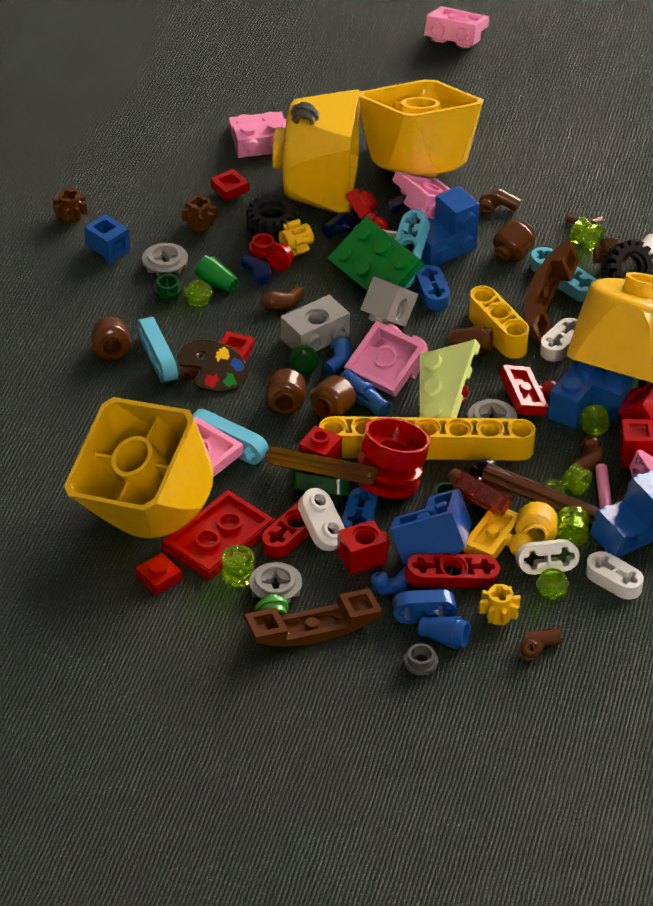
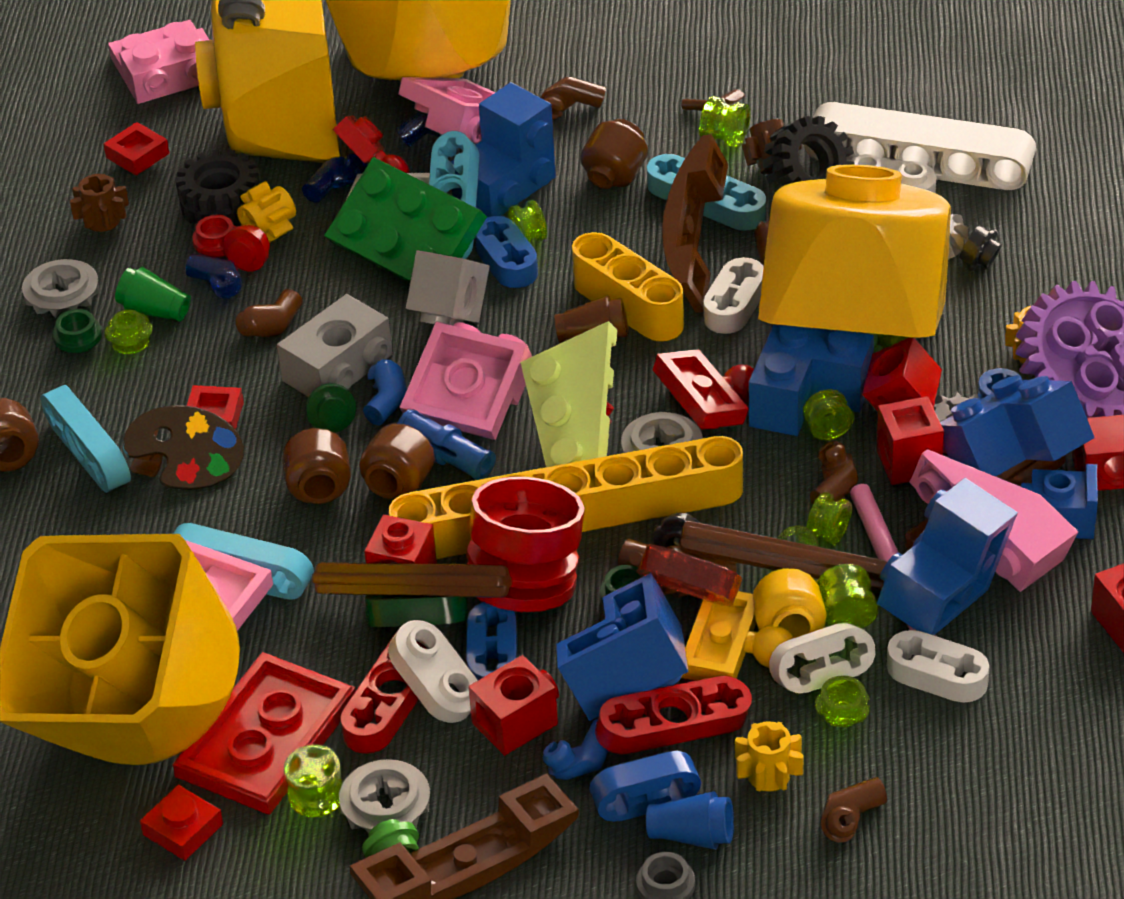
camera: 10 degrees left, 0 degrees up
none -> clear neon green bush [508,199,547,244]

